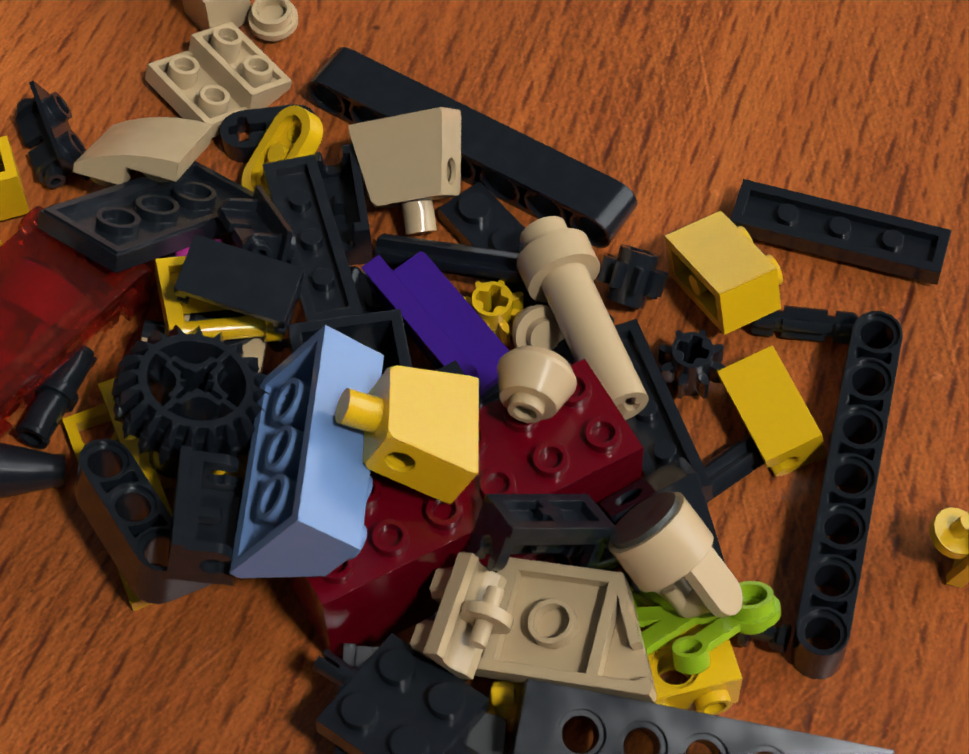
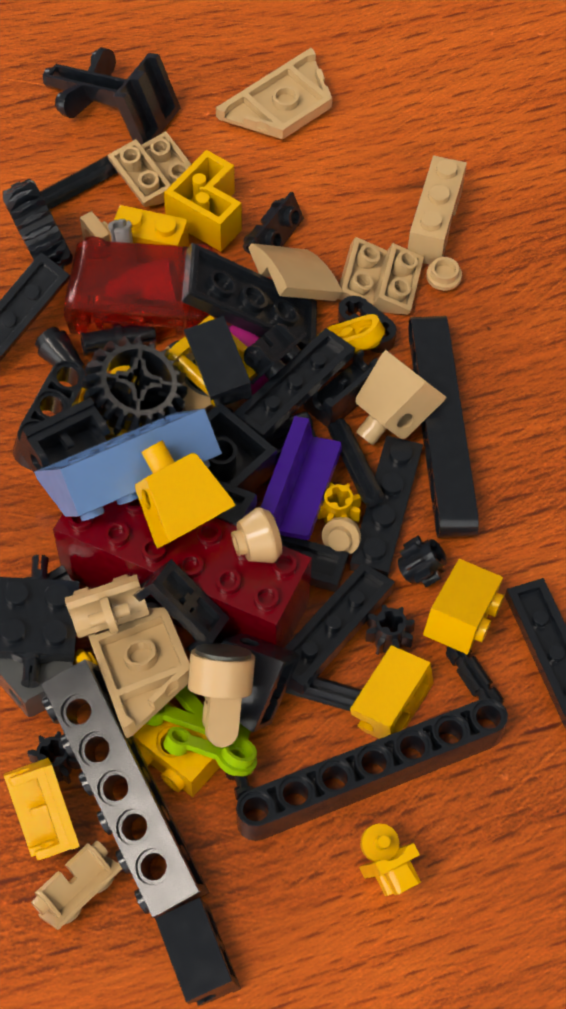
camera: 50 degrees right, 0 degrees up
tan piece [517,216,649,420] -> none

